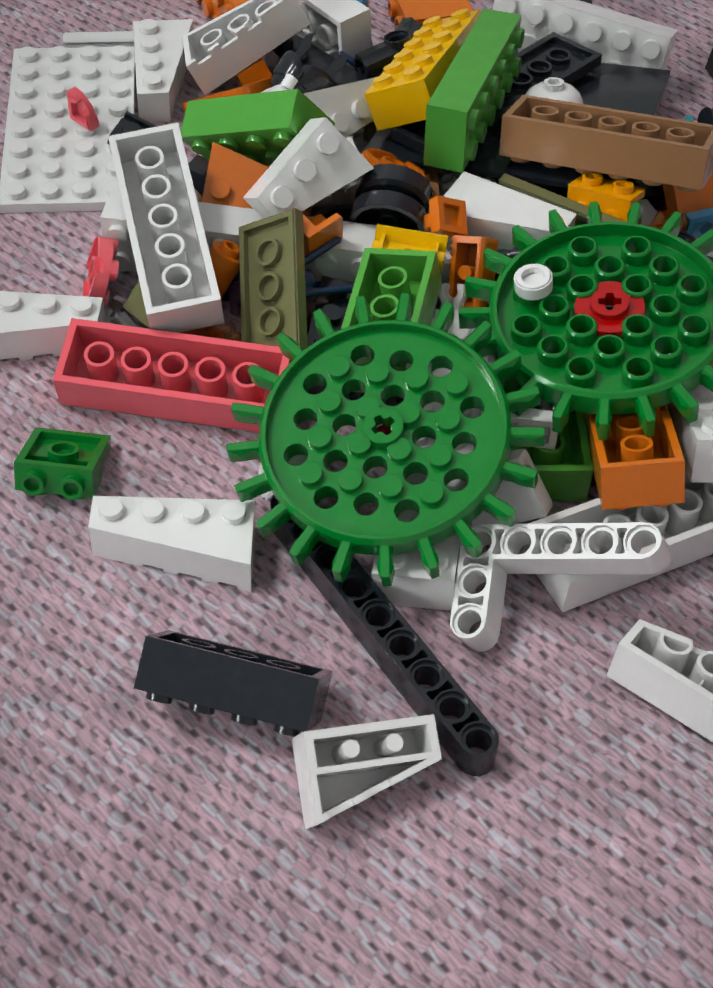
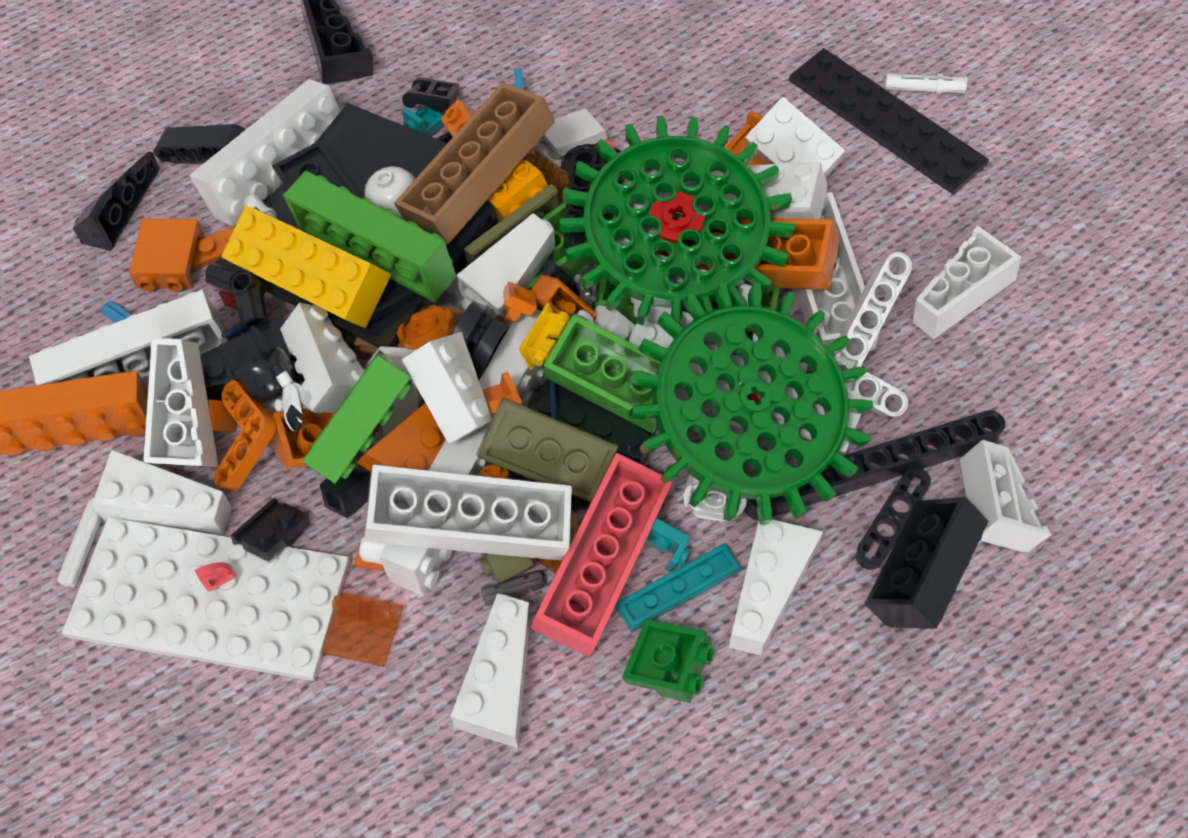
camera: 70 degrees left, 10 degrees up
coral plate [82,236,119,306] -> none
white tile [514,264,553,300] -> none
none -> clear orange hinge [321,592,404,667]
none -> teal tile [615,543,742,633]
none -> teal bracket [646,518,690,572]
none -> black beam [855,467,931,570]

